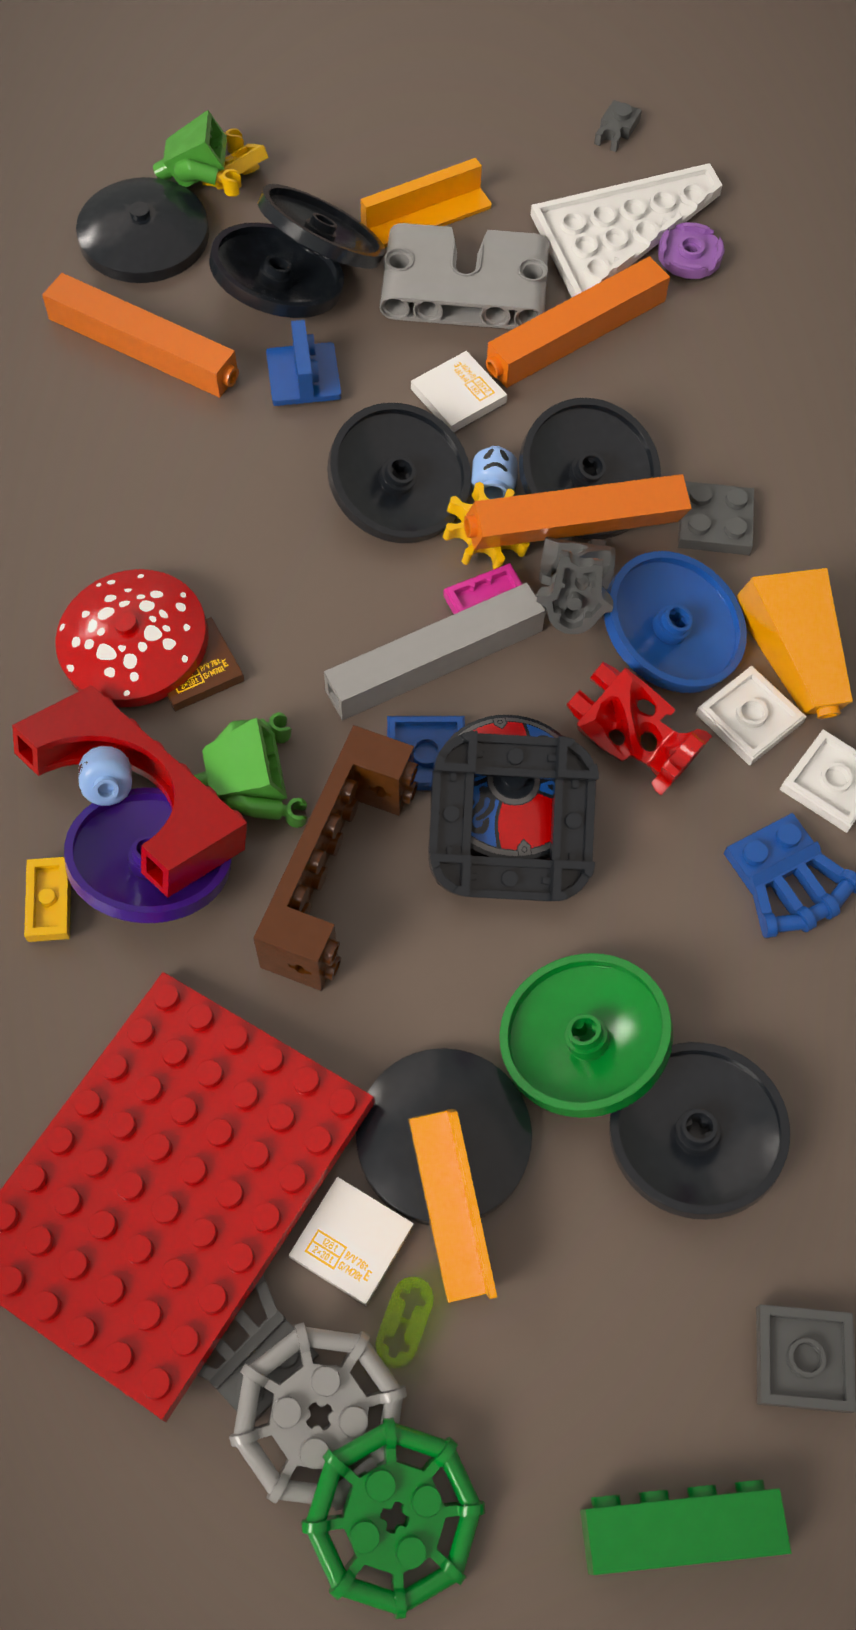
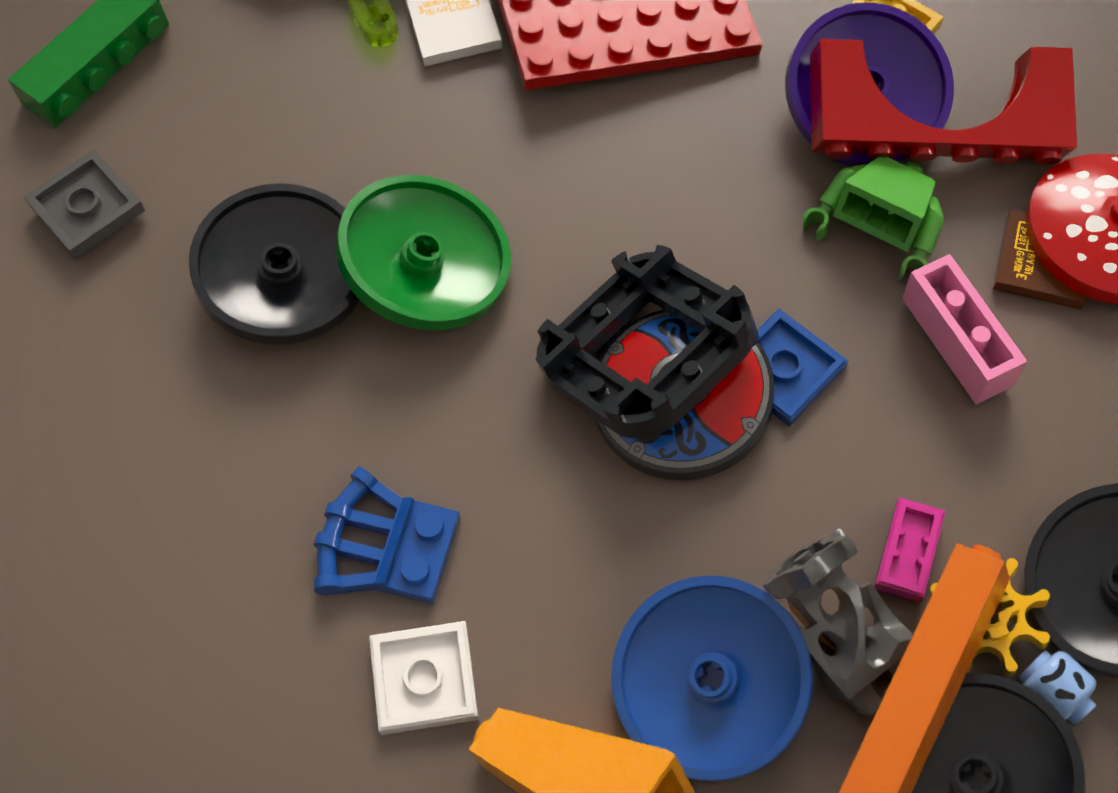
camera: 140 degrees right, 0 degrees up
light blue head [78,746,132,806] -> none
reddish brown plate [253,725,419,991] -> none
light grey brick [324,583,547,721] -> none
black dish [356,1048,532,1225] -> none
light orange panel [408,1109,497,1303] -> none
red hips [566,662,712,796] -> none
white tile [696,666,807,766] -> none
none -> bright pink brick [902,254,1027,405]

